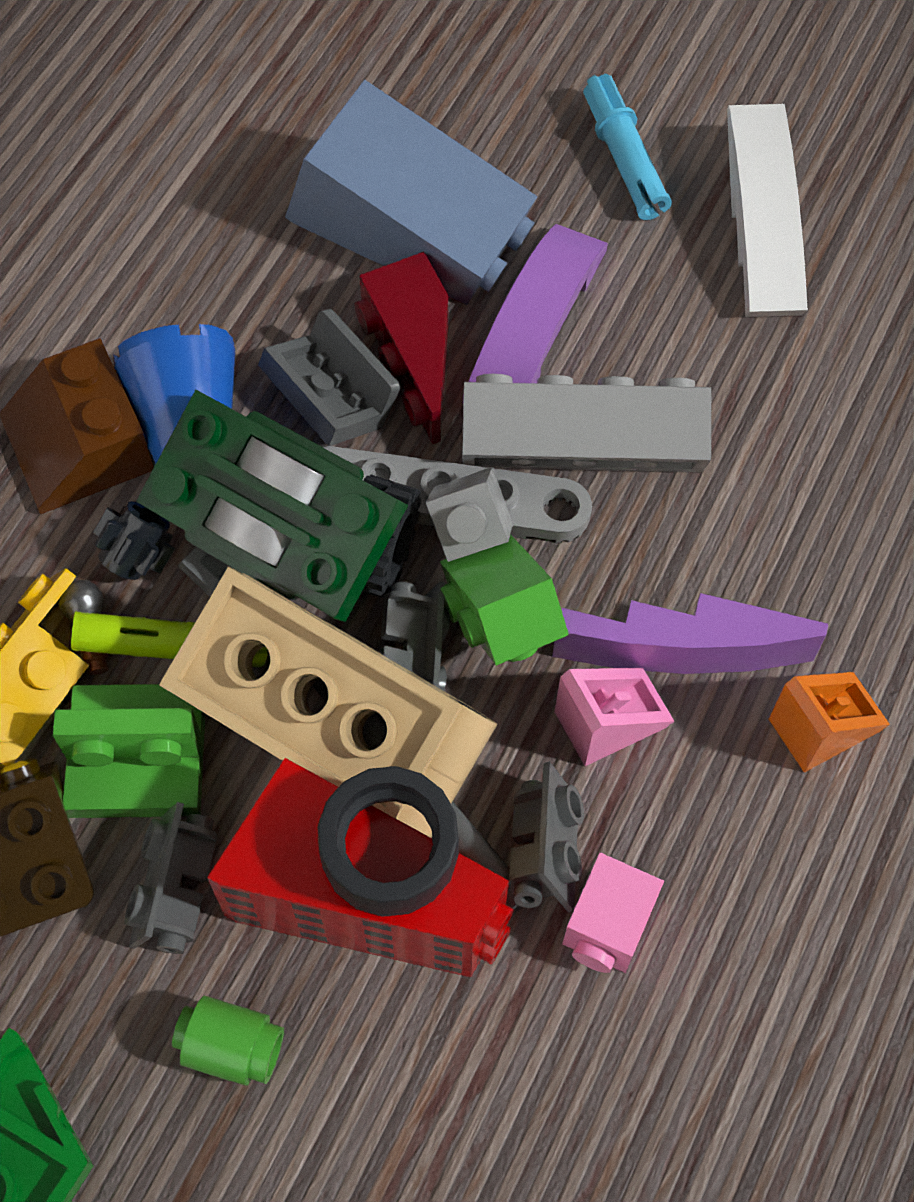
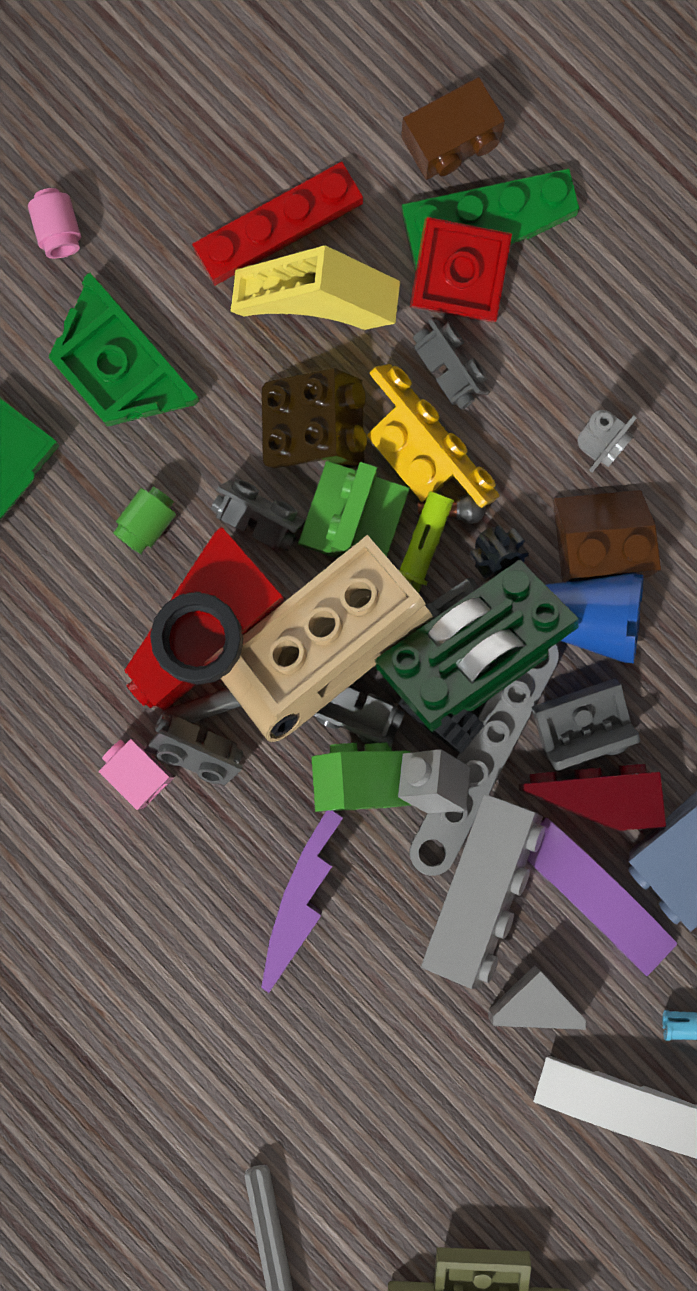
camera: 110 degrees right, 20 degrees up
bright pink slope [555,668,674,766] -> none
orange slope [769,672,890,773] -> none
none -> light grey slope [488,965,586,1030]

